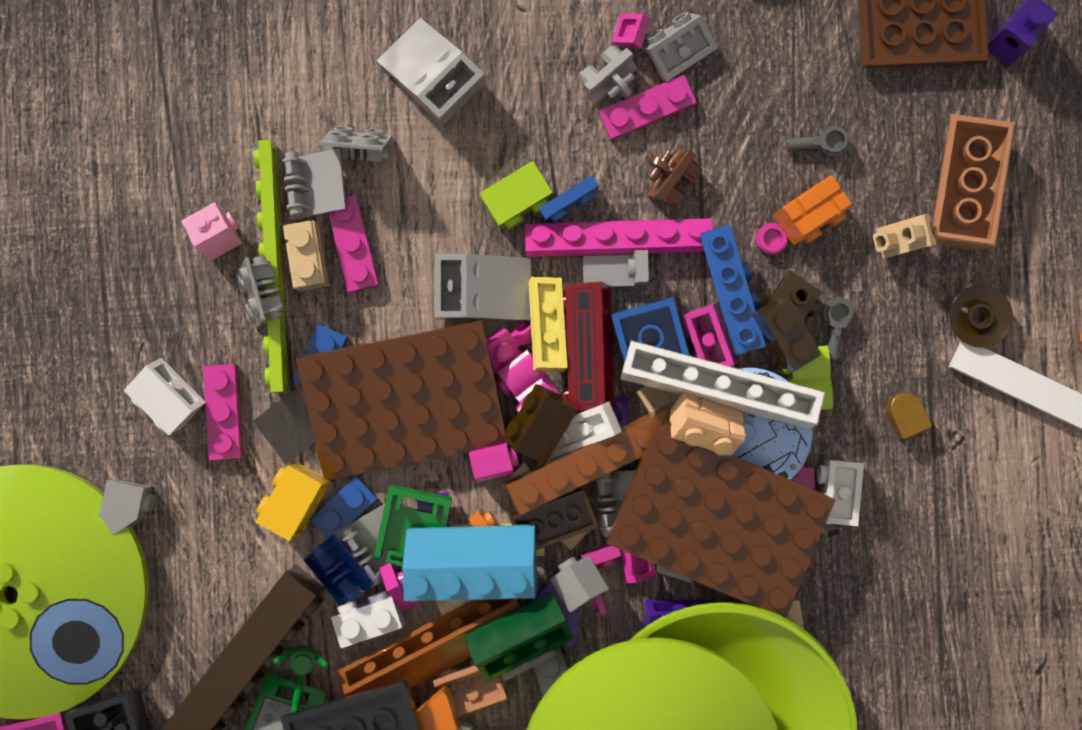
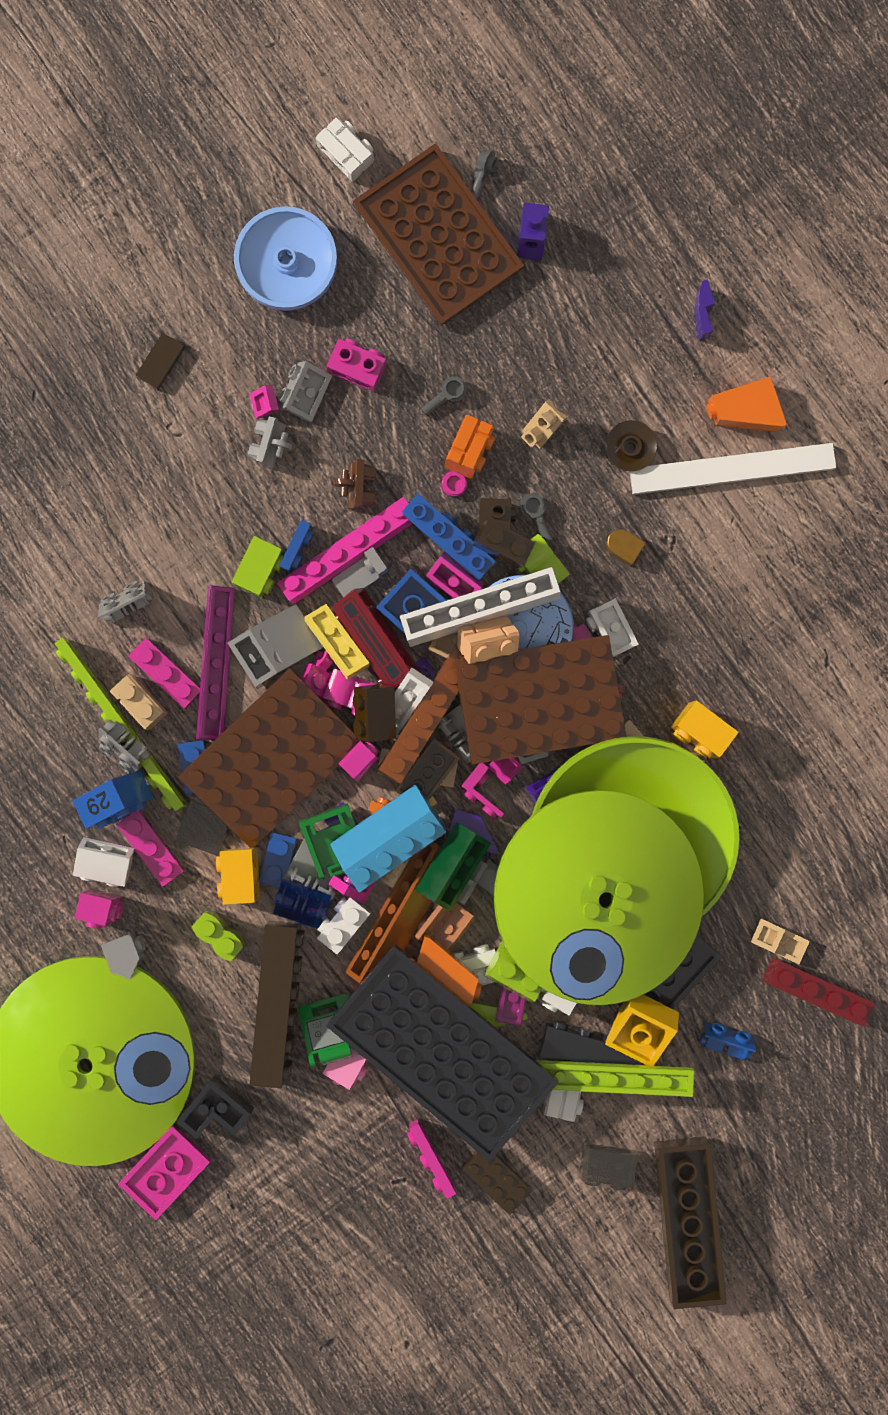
camera: 35 degrees left, 0 degrees up
bright pink head [181,202,243,261] -> none
green plant [274,645,328,713] -> none
light grey hinge [282,148,346,220] -> none
slope [377,18,486,126] -> none
light grey brick [550,556,609,613] -> none
dark pink plate [598,75,697,141] -> none
nougat brick [931,114,1016,250] -> none
none -> blue brick [72,770,153,829]
none -> dark pink brick [74,889,124,929]
none -> lime brick [192,910,247,961]
none -> magenta tile [196,585,235,741]
none -> dark pink brick [326,339,387,393]
none -> yellow brick [670,700,739,759]

